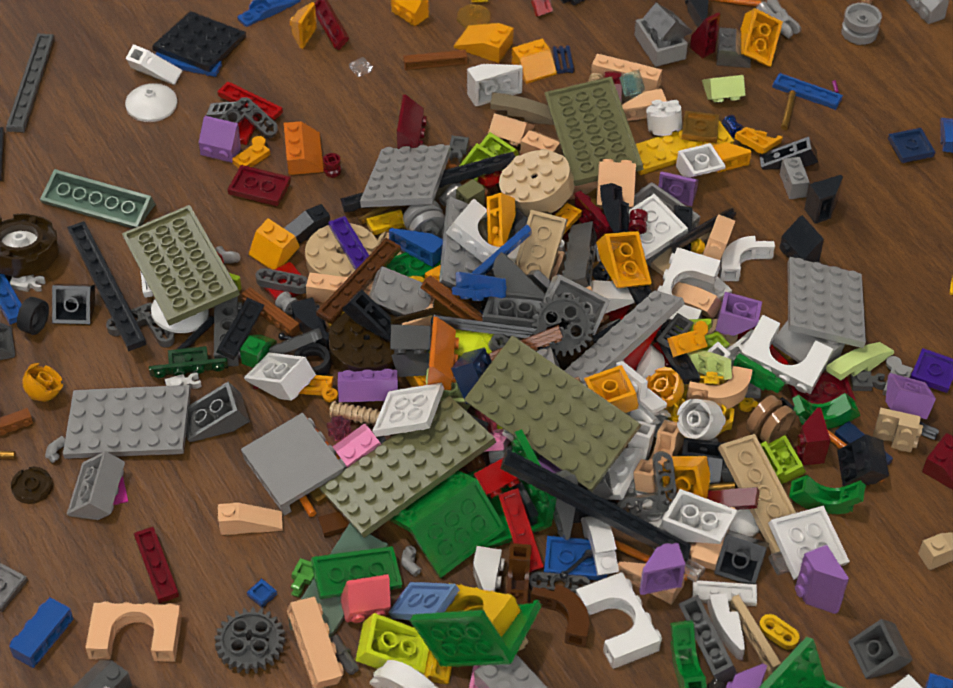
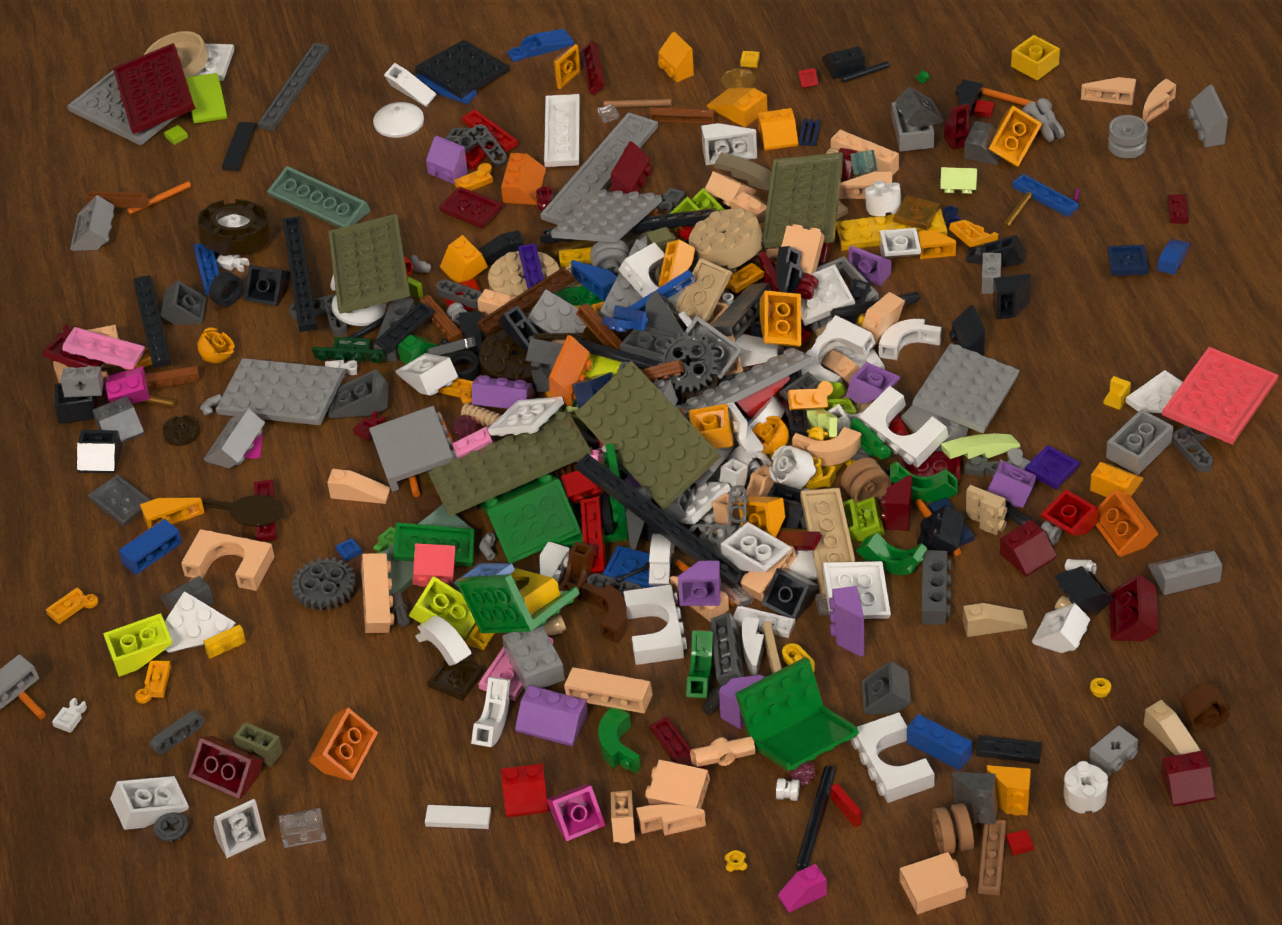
camera: 20 degrees right, 5 degrees down
none -> light orange slope [140,498,205,529]
none -> dark brown piece [181,495,284,527]
none -> dark red plate [353,411,386,441]
none -> light grey plate [541,112,658,225]
none -> white plate [544,94,580,167]
none -> medium nougat bar [604,99,672,108]
none -> dark grey brick [921,550,951,625]
none -> red tile [974,100,995,118]
none -> dark red plate [1167,194,1189,224]

